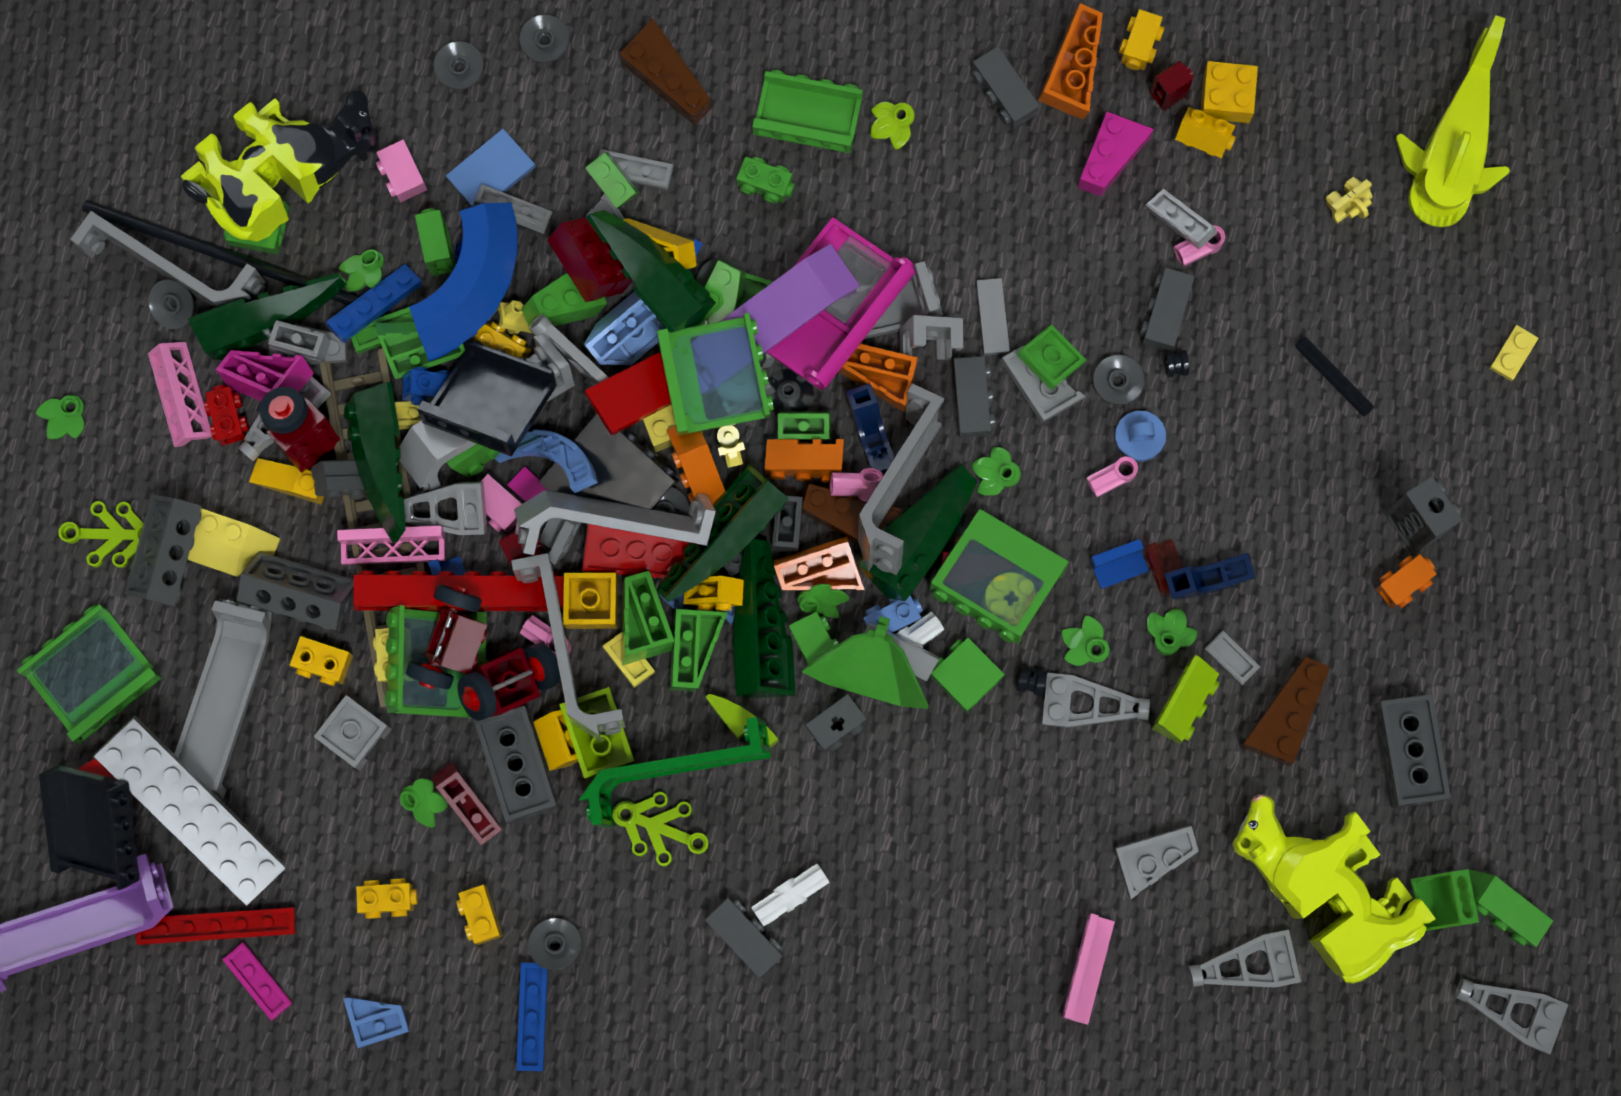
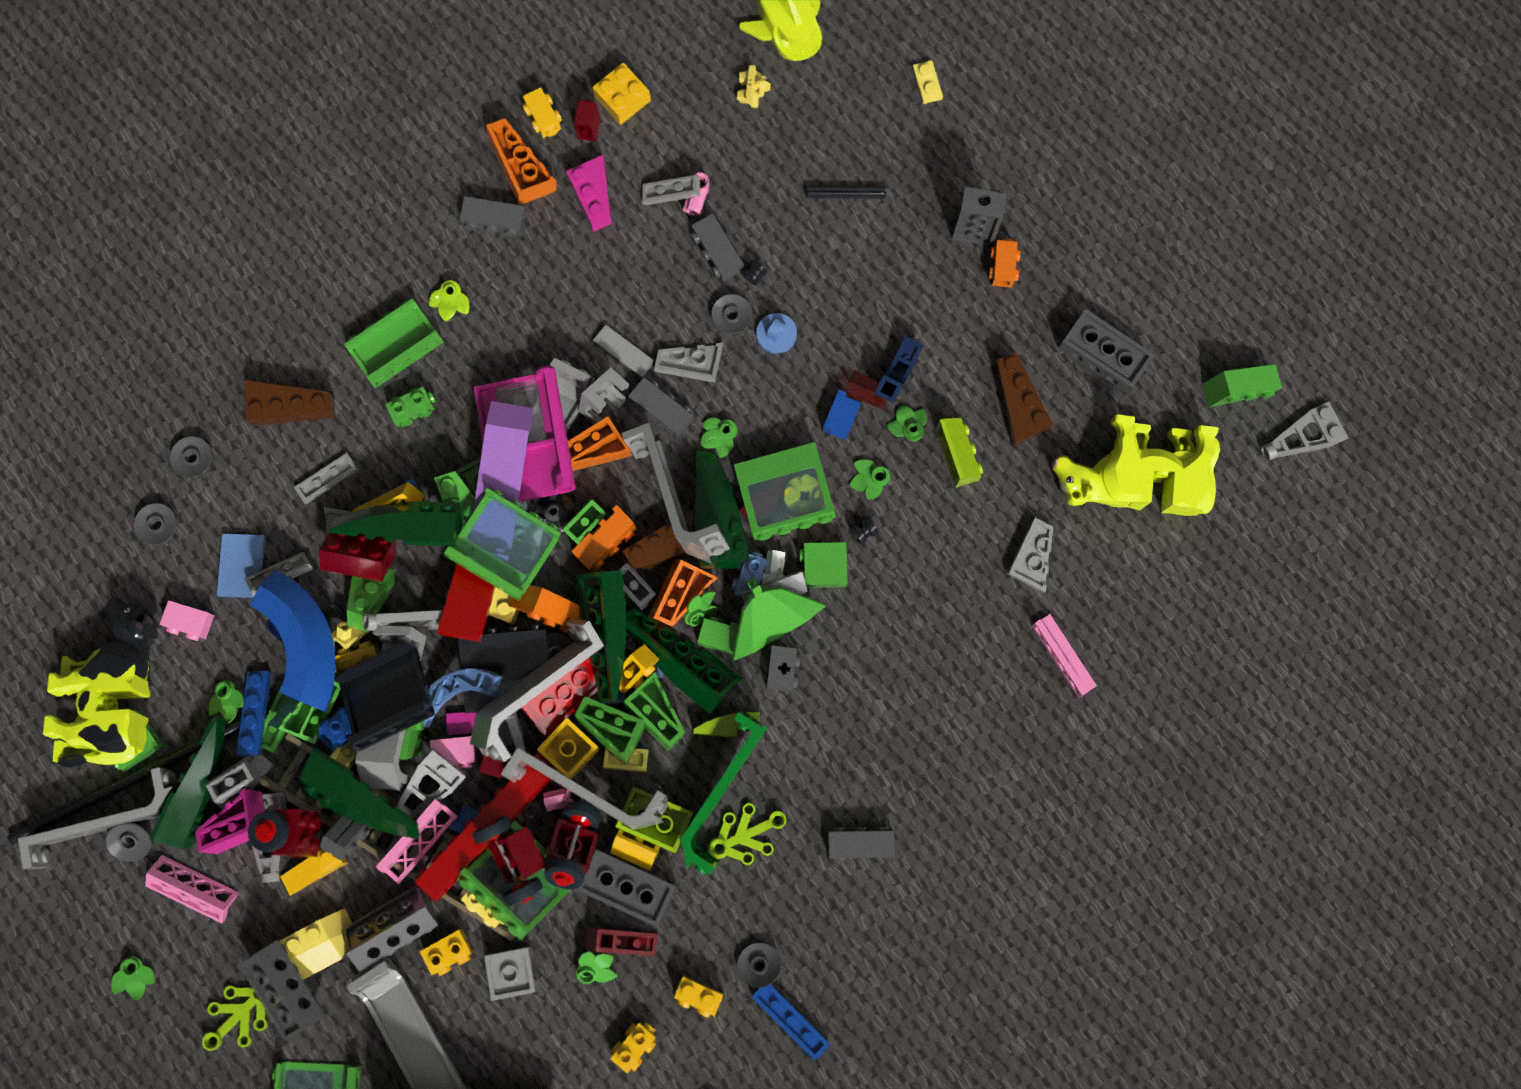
camera: 50 degrees left, 0 degrees up
red brick [204,385,249,446] -> none
bright green piece [415,208,456,277] -> none
light blue wedge [584,291,670,365] -> none
bright green brick [586,152,640,208] -> none
light yellow hips [717,425,745,468] -> none
white piece [751,864,830,927] -> none
bright pink piece [830,468,883,502] -> none
dark blue arch [846,384,895,476] -> none
bright green tile [1016,324,1086,391] -> none
light grey plate [1042,673,1150,728] -> none
bright pink piece [1086,457,1138,498] -> none
yellow brick [1175,107,1236,158] -> none
light grey plate [1188,930,1301,988] -> none
light grey tile [1204,631,1260,686] -> none
bright green piece [1411,869,1479,931] -> none

